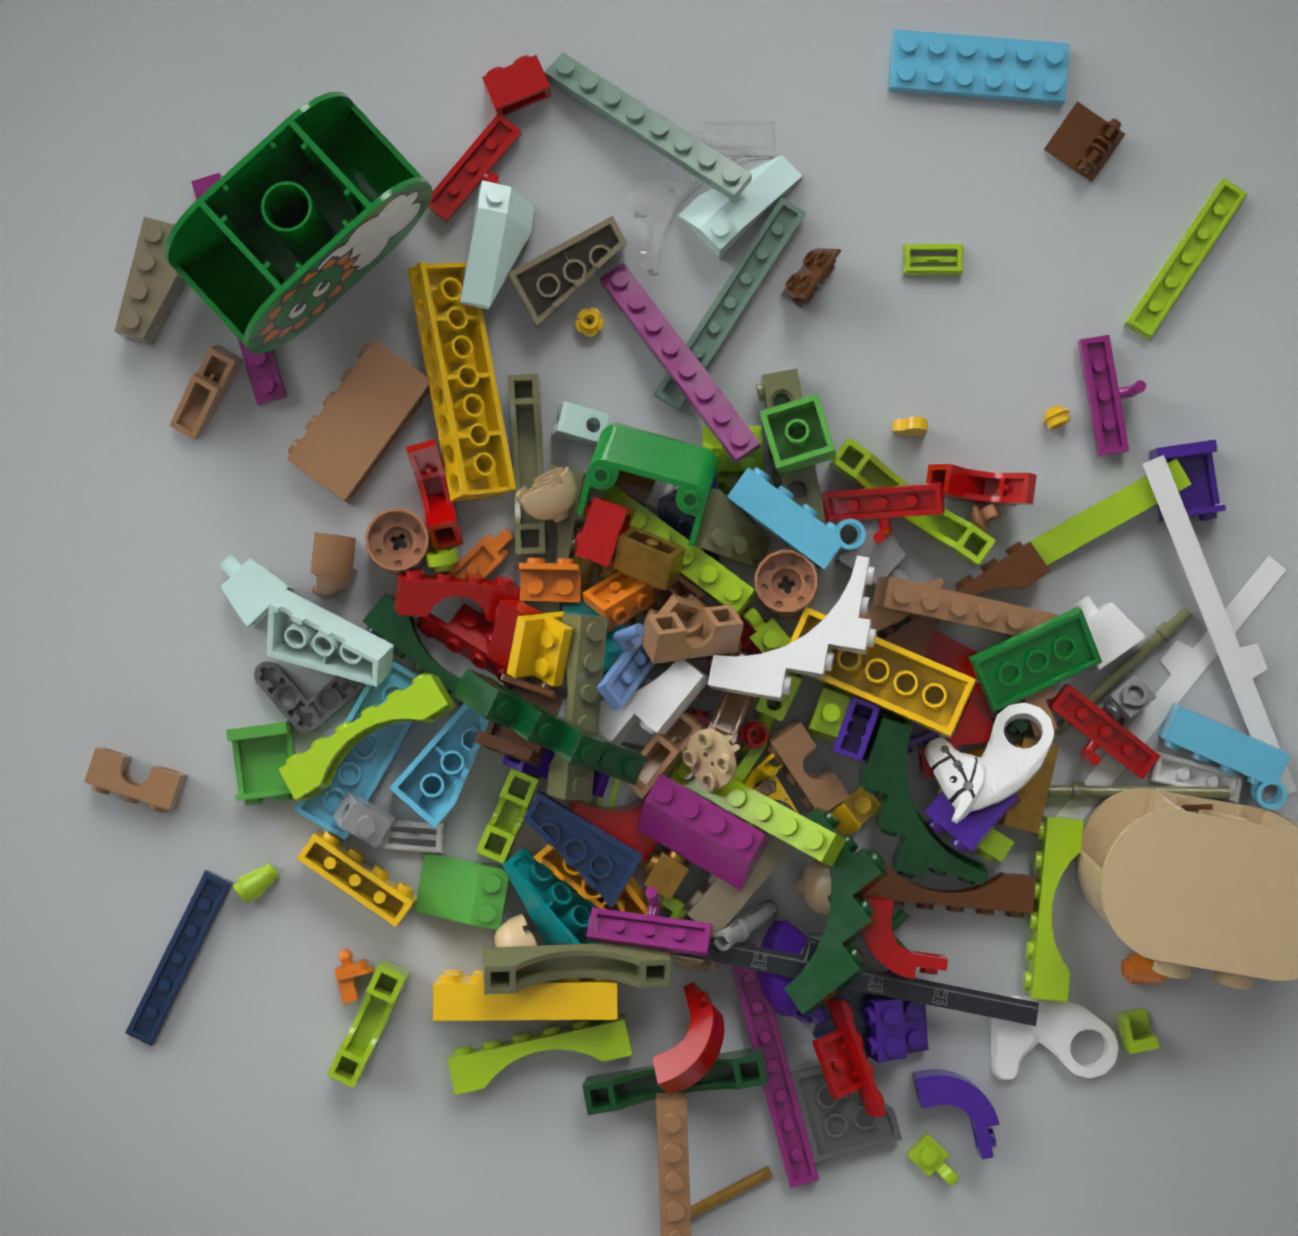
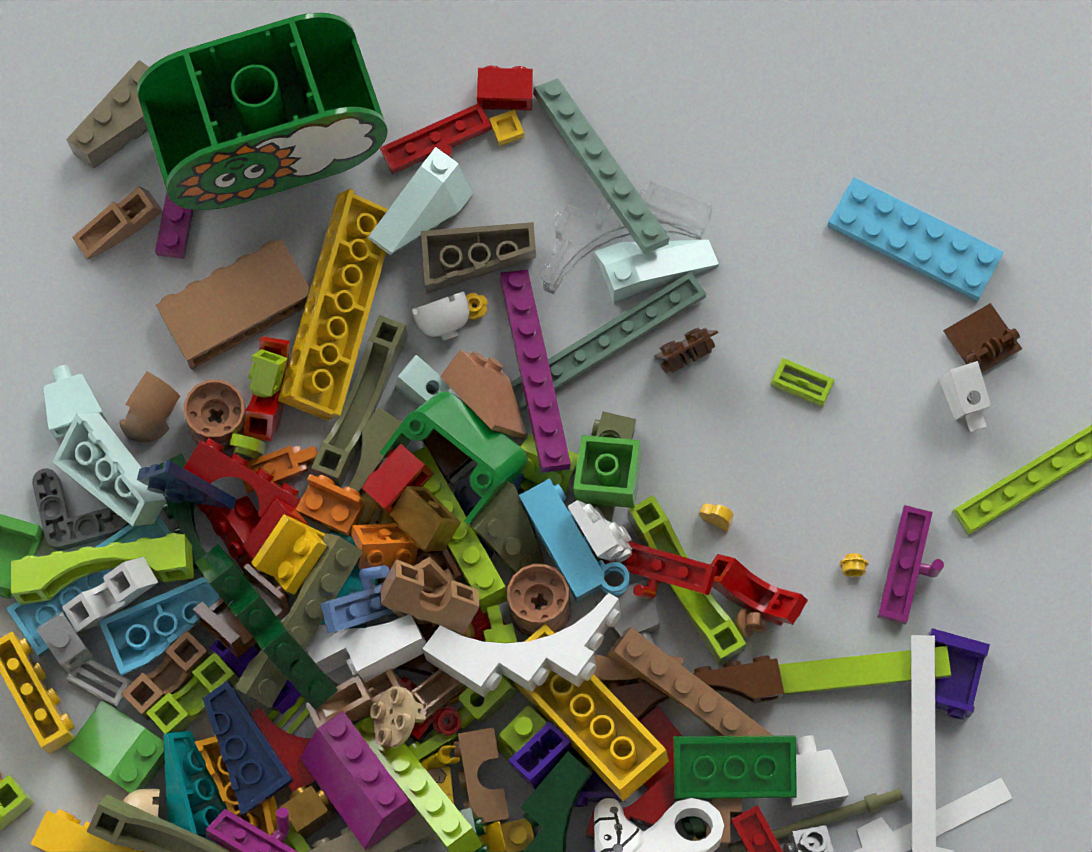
camera: 20 degrees right, 15 degrees down
tan cylinder [516,466,578,522] -> none
none -> white arch [62,557,158,633]
none -> medium nougat arch [121,630,211,721]
none -> dark blue wing [137,461,236,509]
none -> lime brick [248,349,288,397]
none -> white cylinder [411,291,470,341]
none -> nougat slope [440,350,527,439]
none -> yellow tile [489,109,525,146]
none -> white plate [568,500,632,563]
none -> white torso [939,361,990,432]

